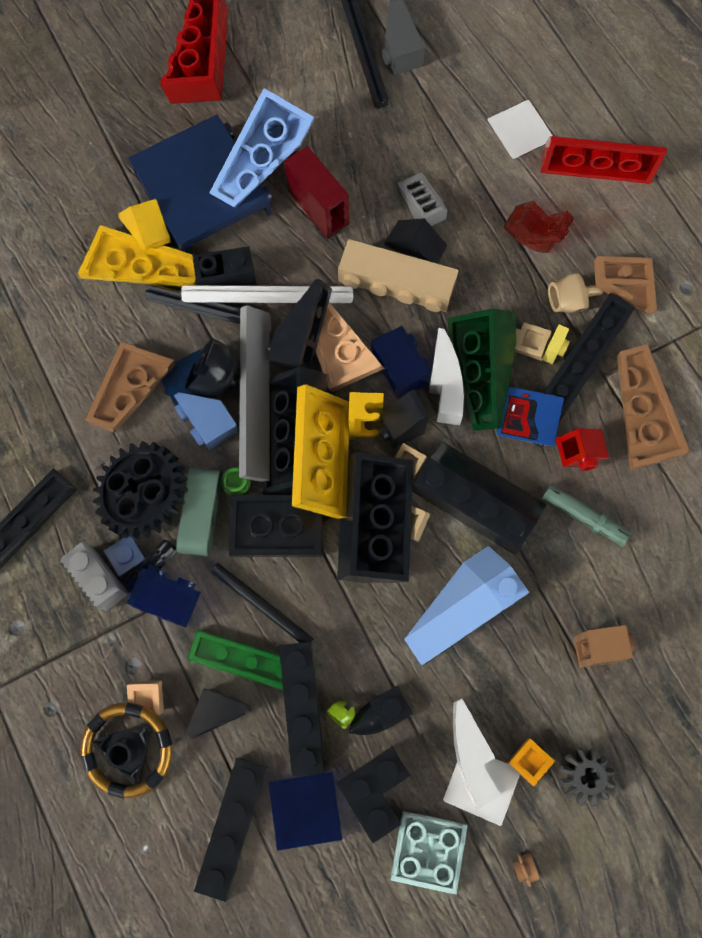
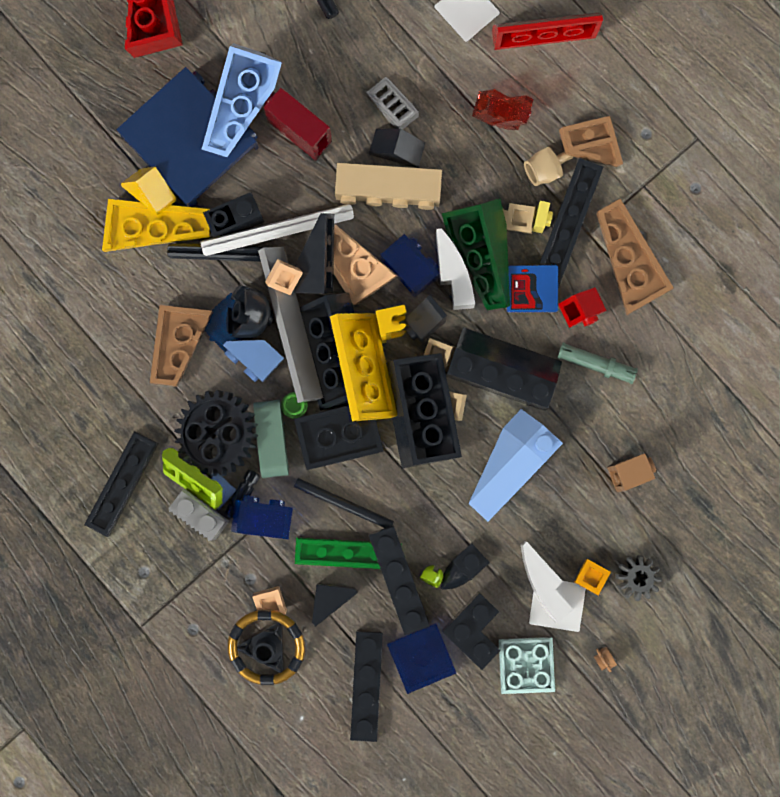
camera: 15 degrees left, 10 degrees up
none -> lime plate [162,448,223,510]
none -> light nougat plate [265,259,303,295]

